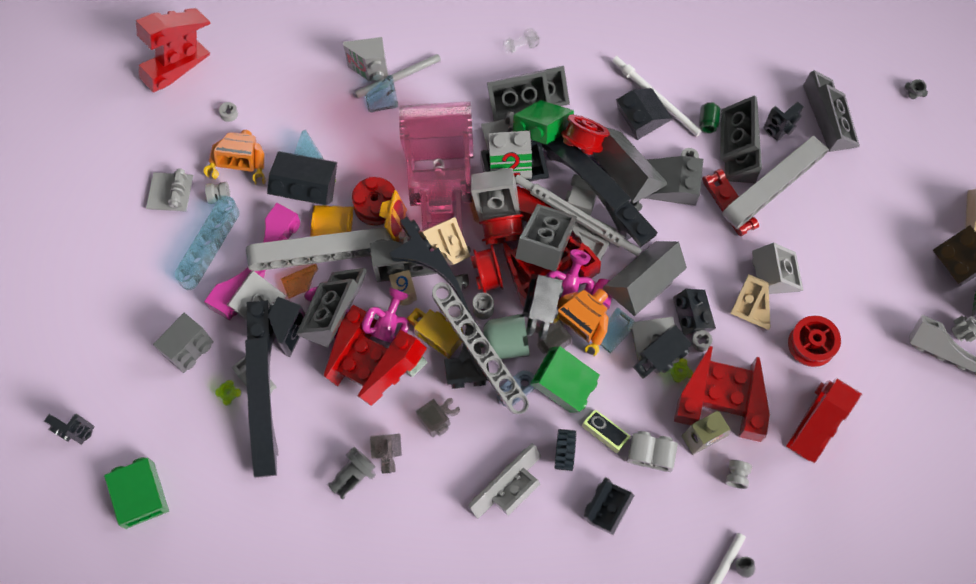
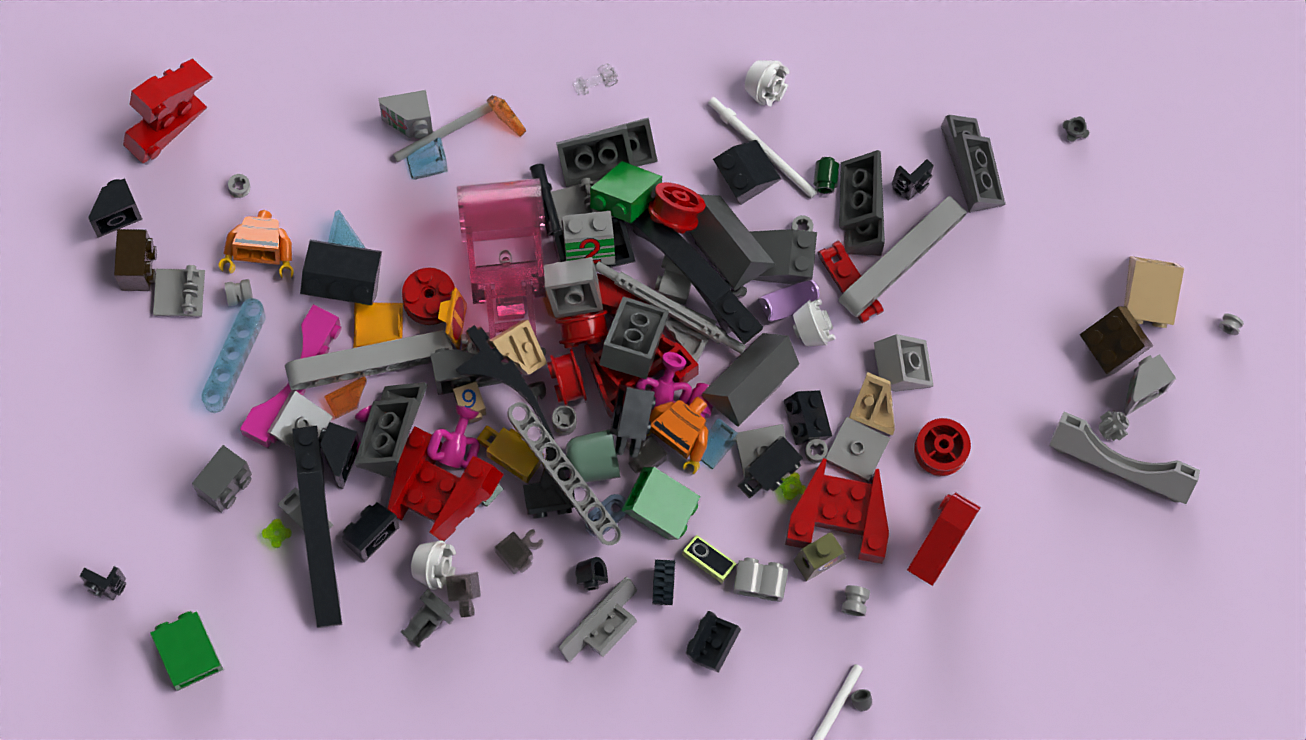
camera: 10 degrees left, 5 degrees up
none -> black slope [88,178,143,238]
none -> dark brown brick [114,229,157,291]
none -> black slope [342,502,400,562]
none -> white cone [411,540,456,590]
none -> clear orange tile [486,95,526,137]
none -> black pin [529,164,562,236]
none -> black plate [575,557,608,591]
none -> white cone [745,60,790,106]
none -> lavender piece [758,280,820,322]
none -> white cone [793,299,836,346]
none -> light grey plate [825,417,890,482]

